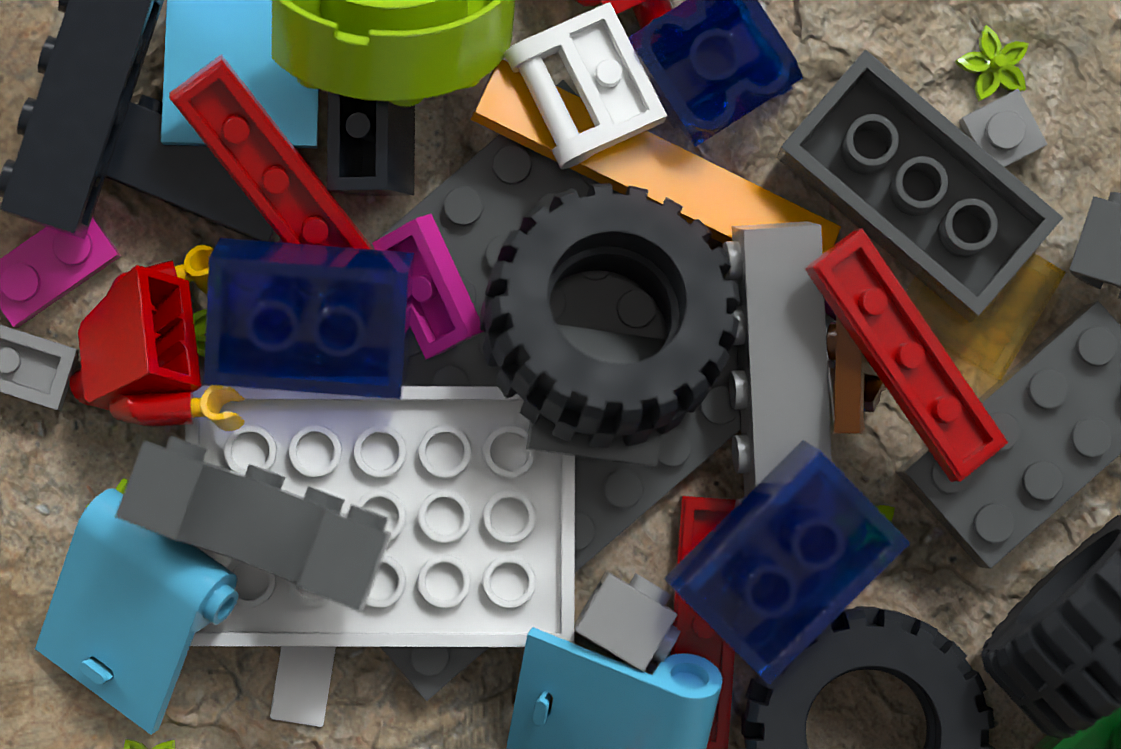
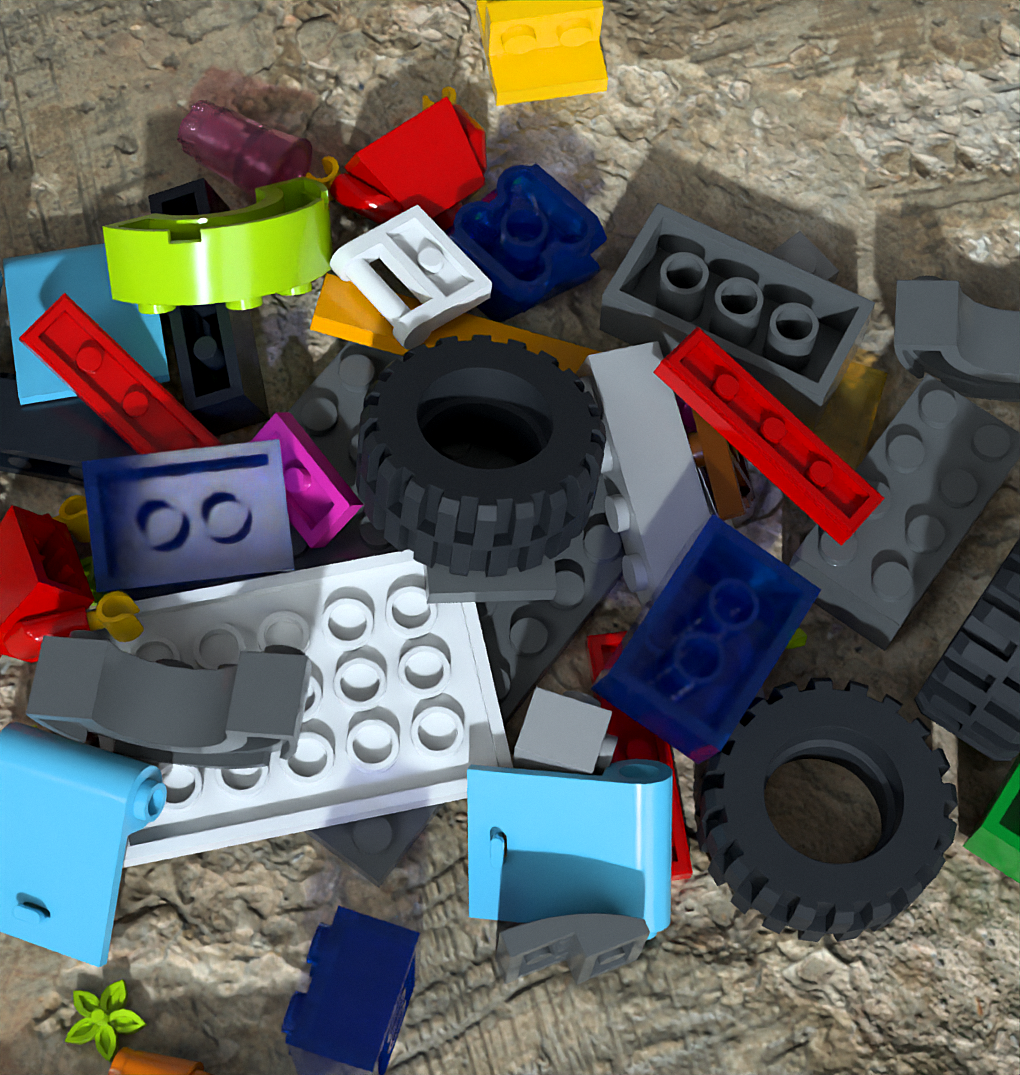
camera: 10 degrees left, 20 degrees down
white sticker [270,646,336,727] -> none
lime plant [954,25,1029,102] -> none

